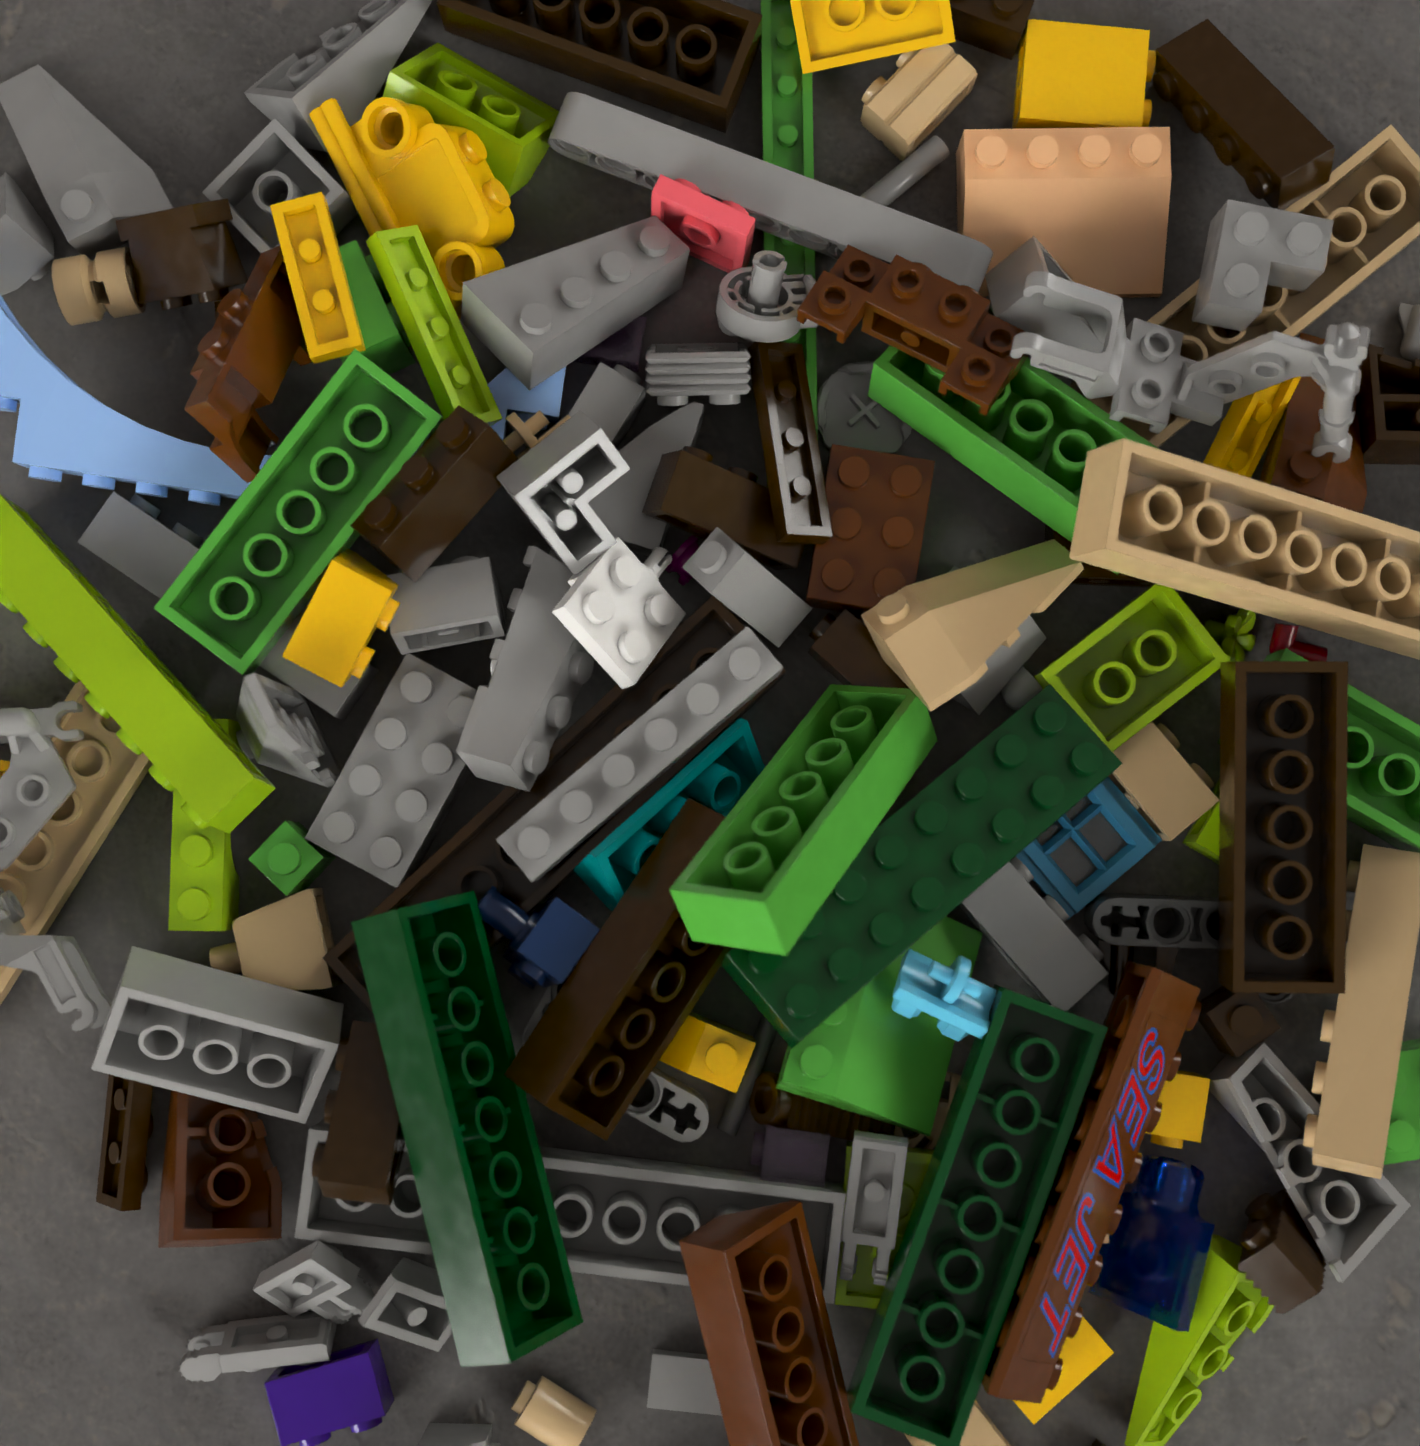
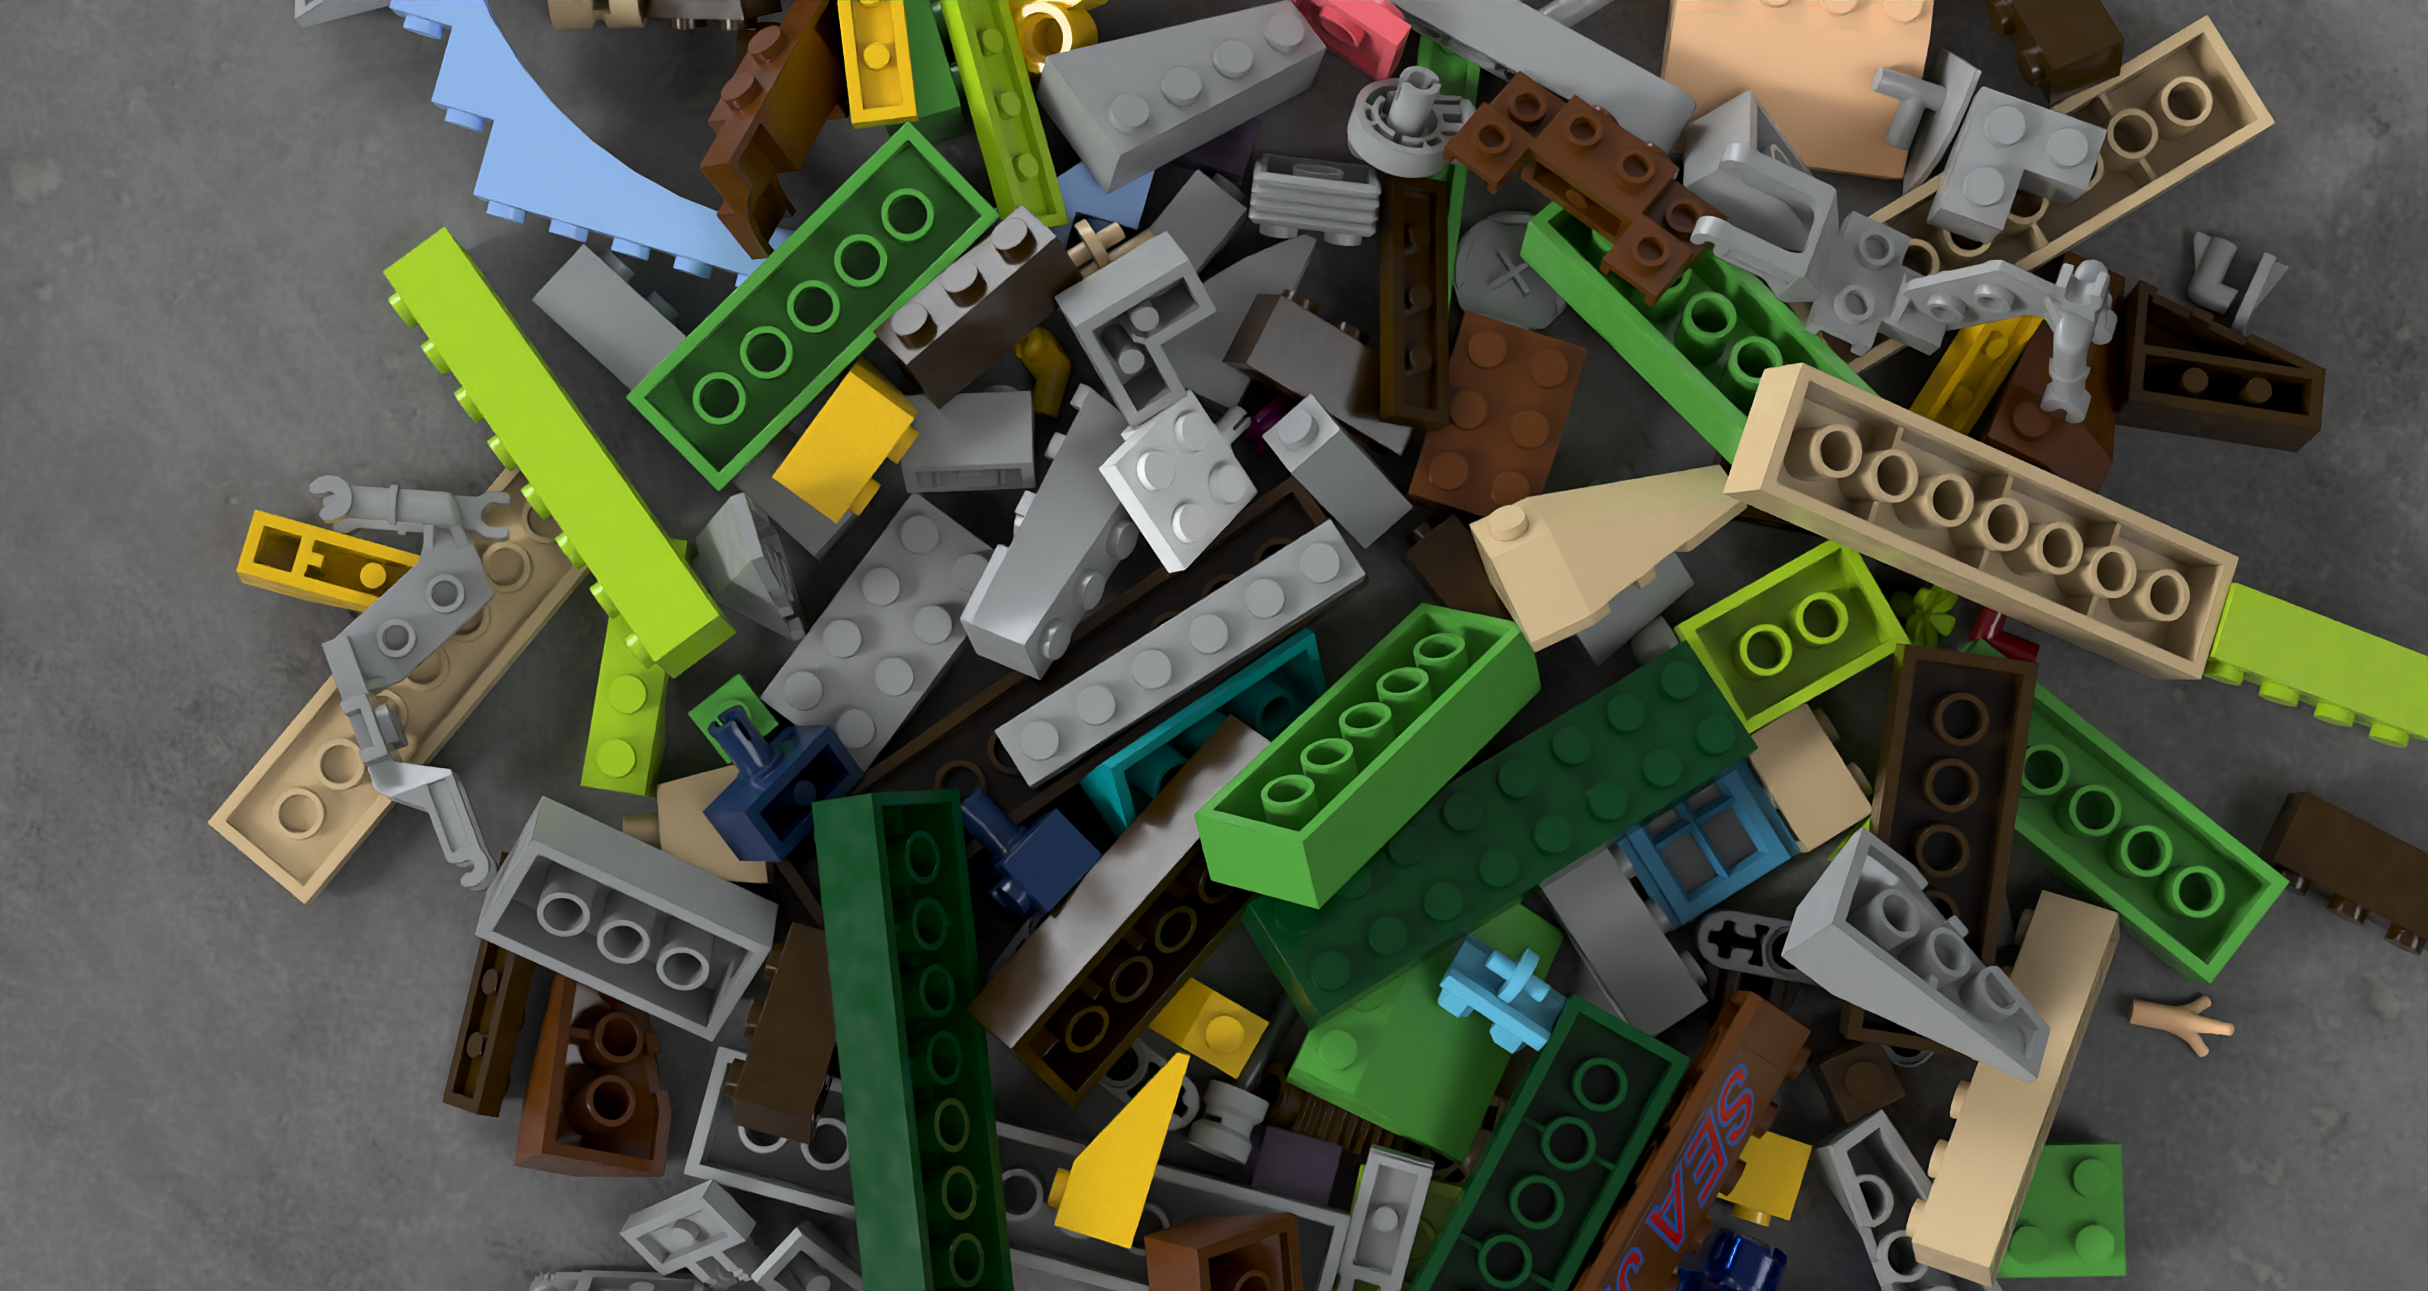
camera: 10 degrees right, 0 degrees up
none -> dark blue brick [703,705,865,862]
none -> yellow arm [1012,327,1072,420]
none -> yellow slope [1047,1050,1191,1249]
none -> light grey wheel [1186,1079,1269,1165]
none -> light grey wedge [1781,827,2051,1084]
none -> light grey shield [1871,46,1982,196]

